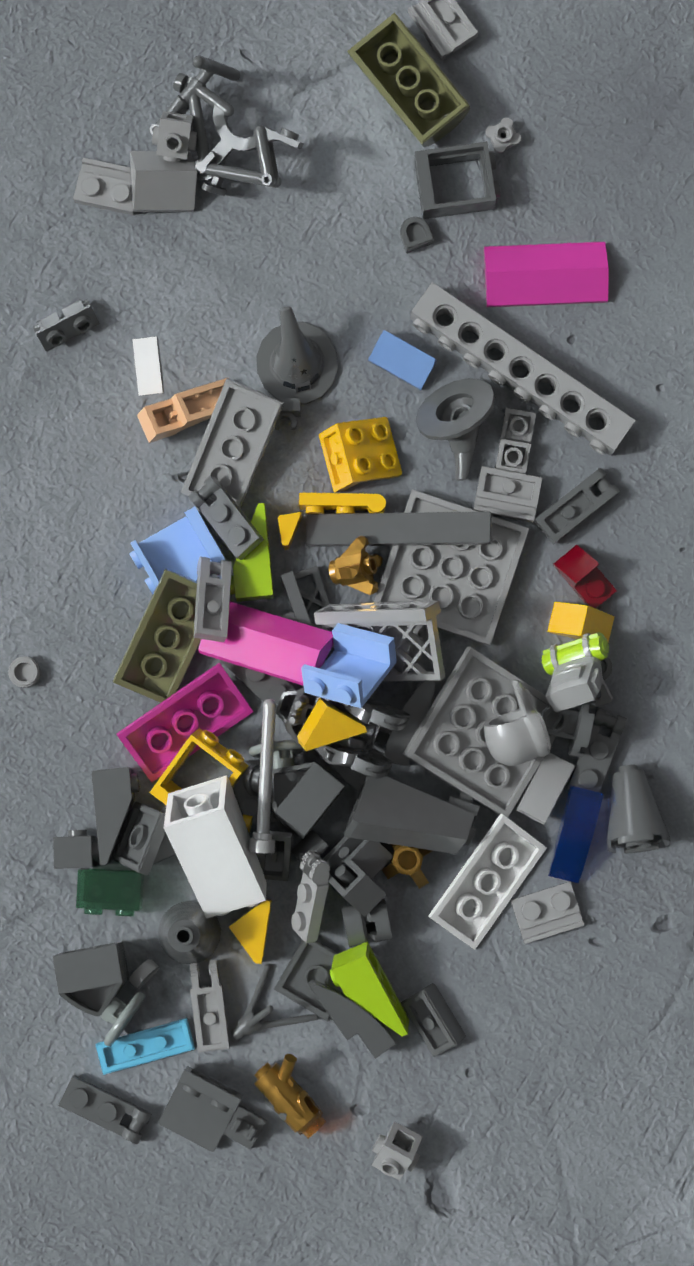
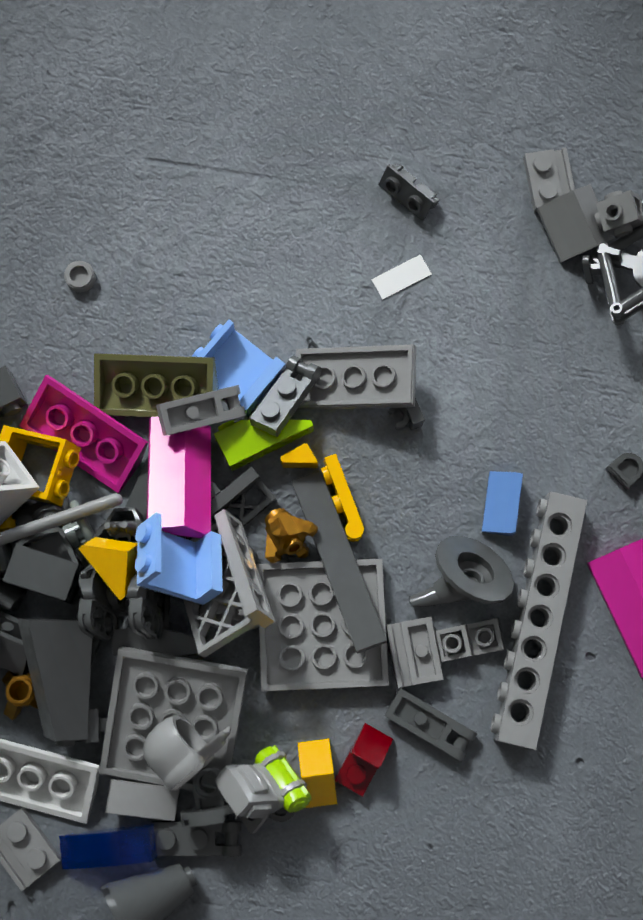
camera: 65 degrees right, 5 degrees down
light nougat slope [137,378,227,443] -> none
dark grey piece [256,307,338,405] -> none
yellow bracket [318,417,402,493] -> none

